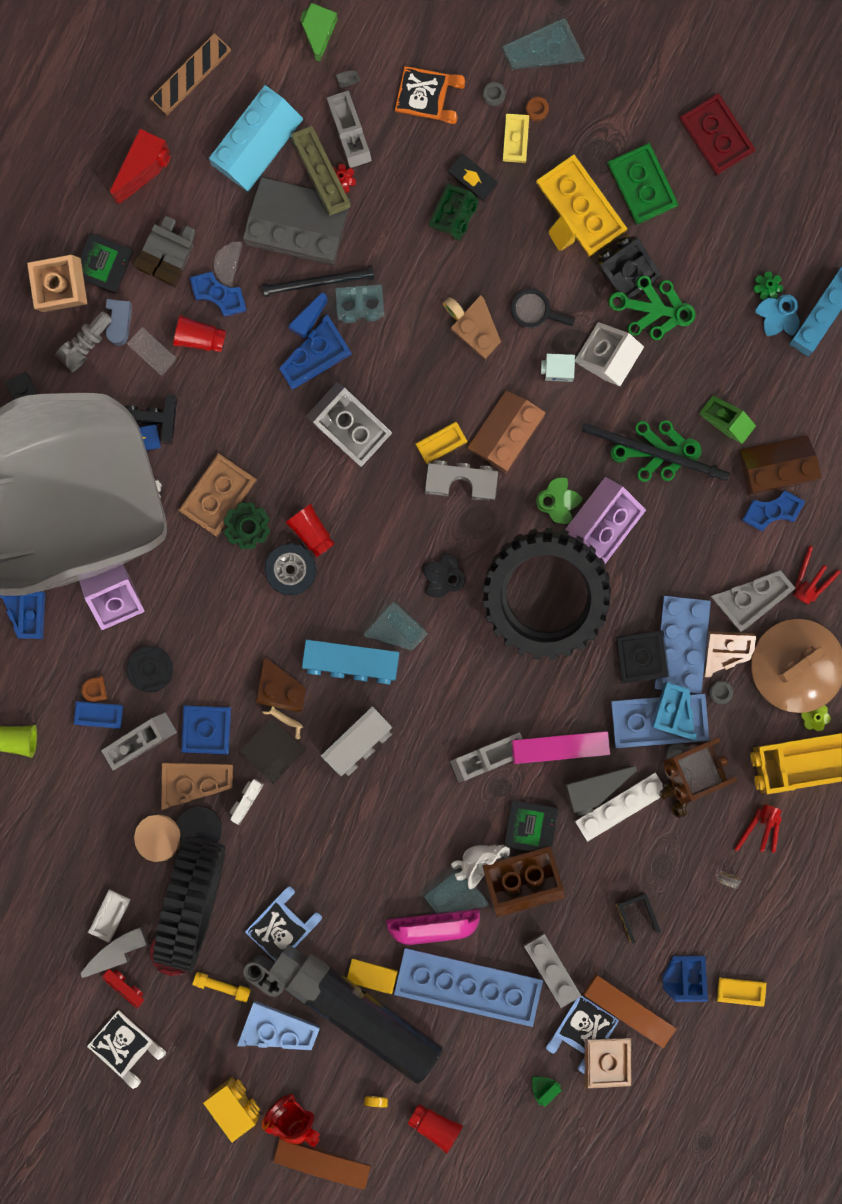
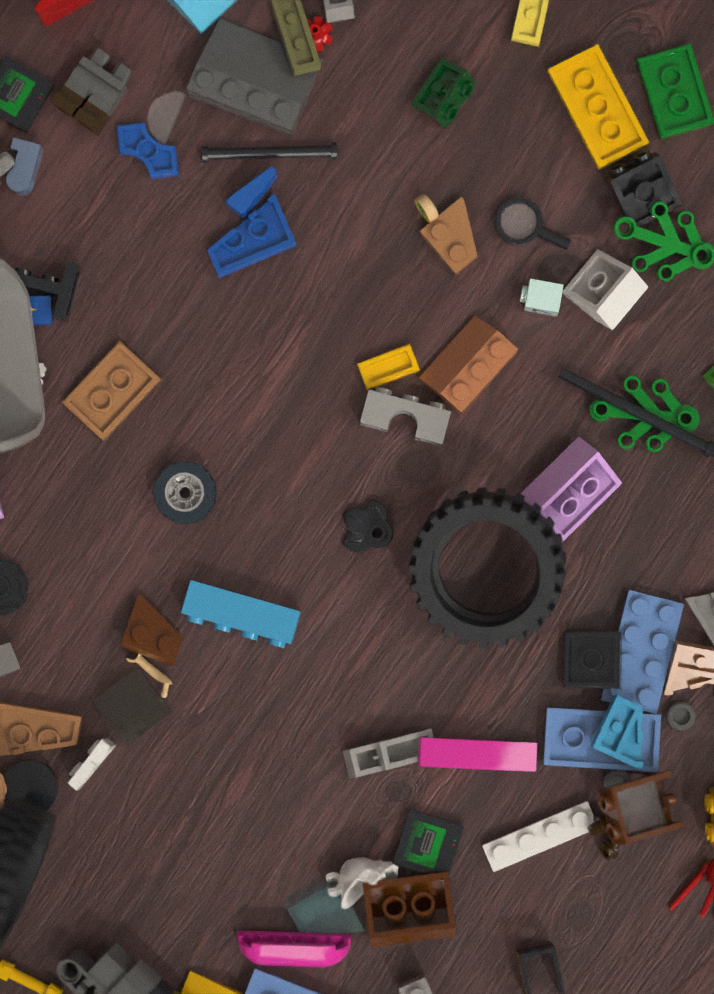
camera: 15 degrees right, 0 degrees up
clear tile [127,327,177,376] -> none
red plant [173,315,226,352] -> none
blue tile [181,705,231,754] -> none
dark green plant [223,502,270,549] -> none
flag [245,886,322,962] -> none
red plant [285,504,335,557] -> none
light grey slope [306,382,392,467] -> none
light grey slope [321,706,392,776] -> none
clear light blue brick [336,285,384,323] -> none
clear light blue wing [364,601,429,651] -> none
black tile [448,153,498,202] -> none
bright green plate [536,478,583,524] -> none
yellow slope [549,213,577,251] -> none
dark grey slope [564,766,637,816] -> none
clear tile [717,872,742,889] -> none

